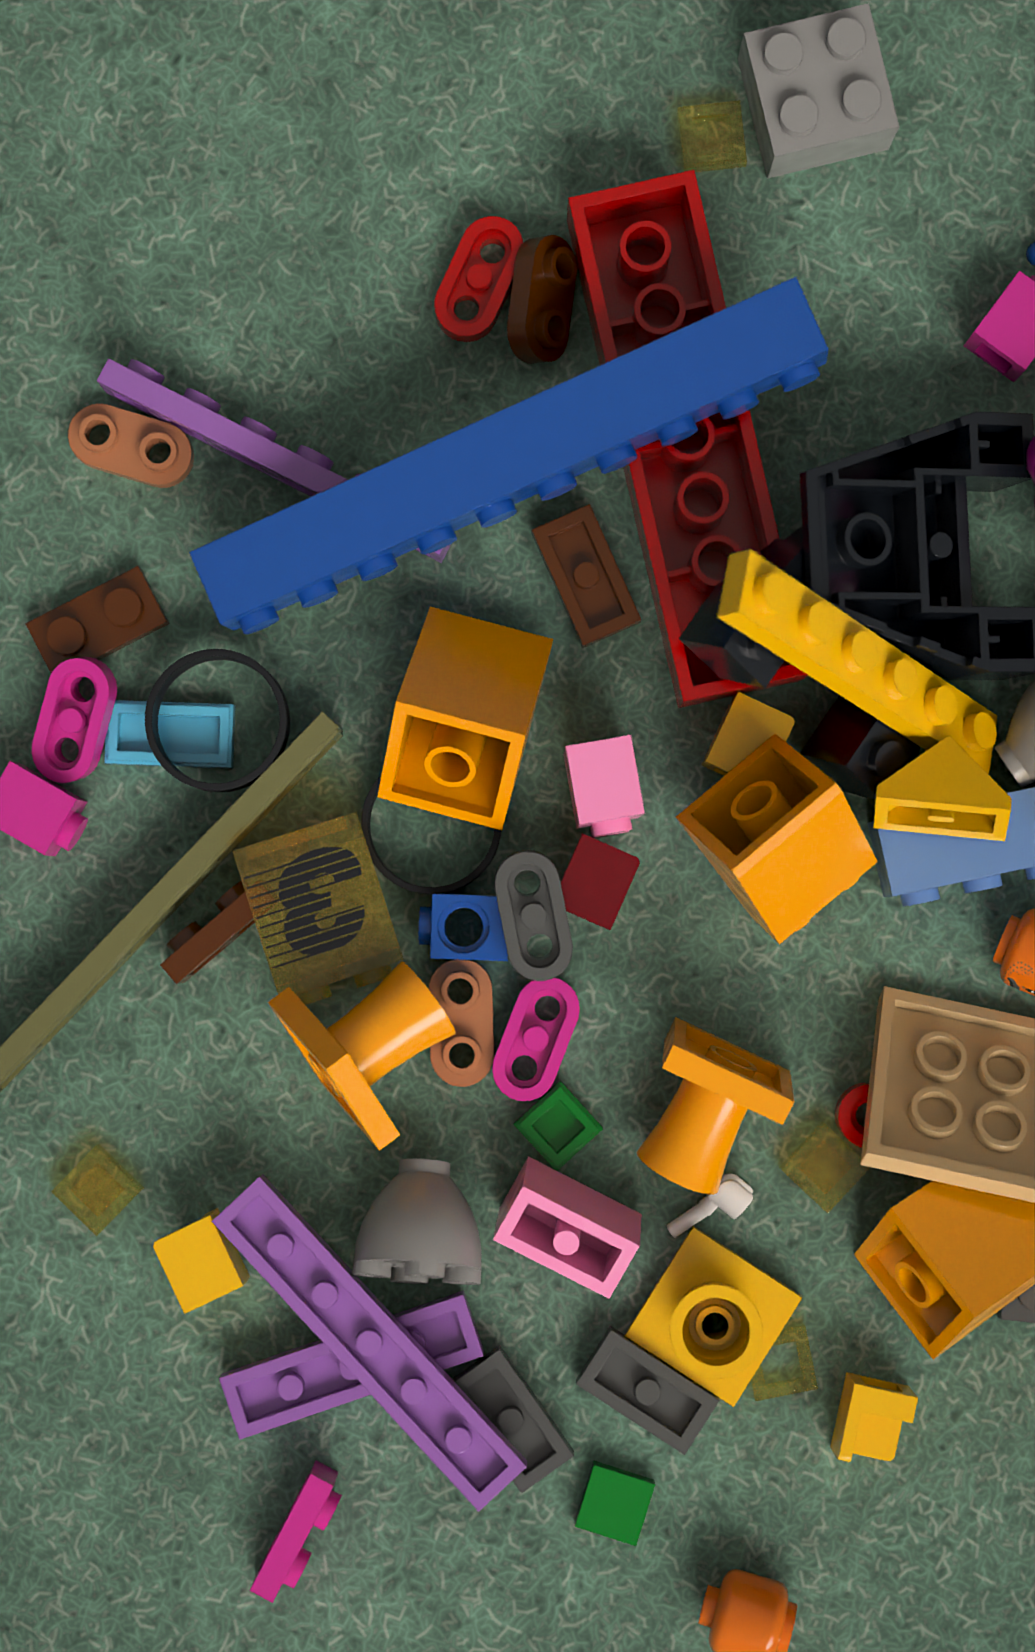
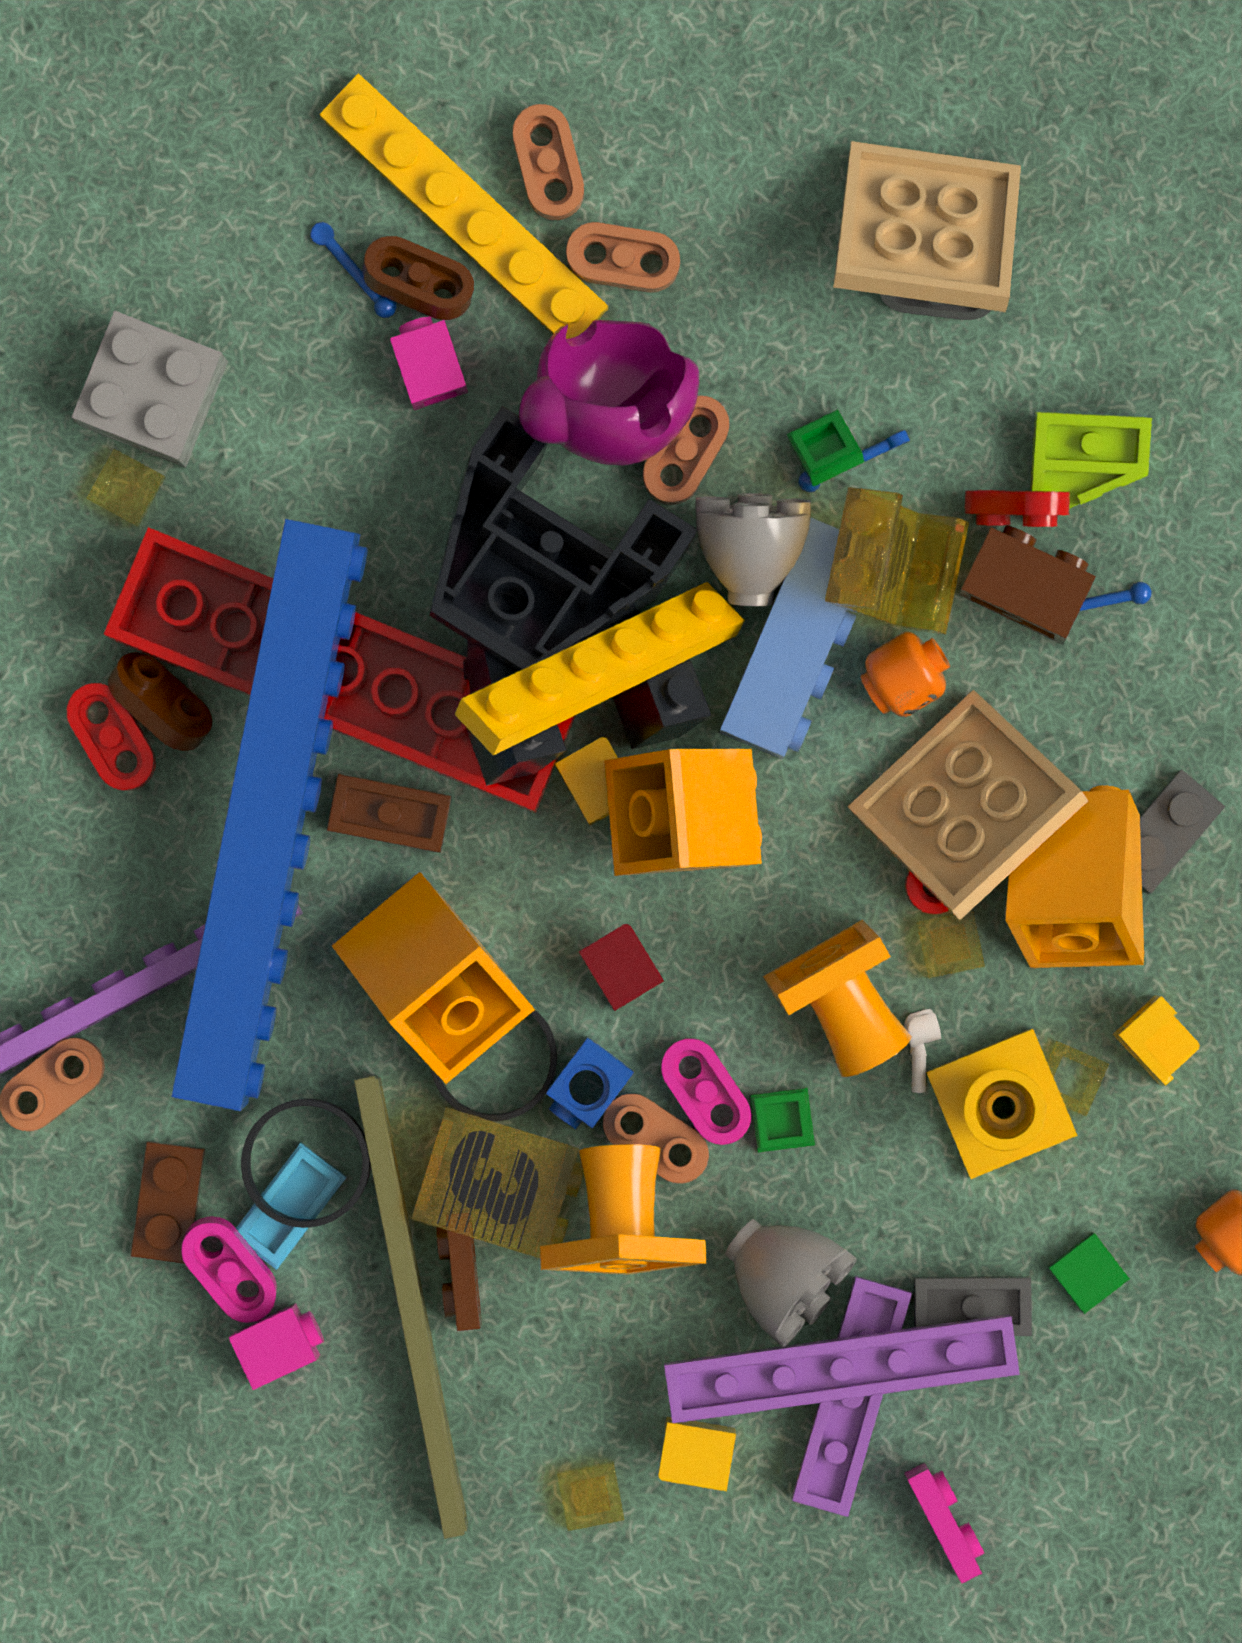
camera: 60 degrees left, 0 degrees up
bright pink brick [493,1156,642,1299] -> none
dark grey plate [495,850,573,981] -> none
bright pink brick [563,735,645,838] -> none
dark grey plate [576,1325,720,1455] -> none
yellow slope [873,735,1012,841] -> none

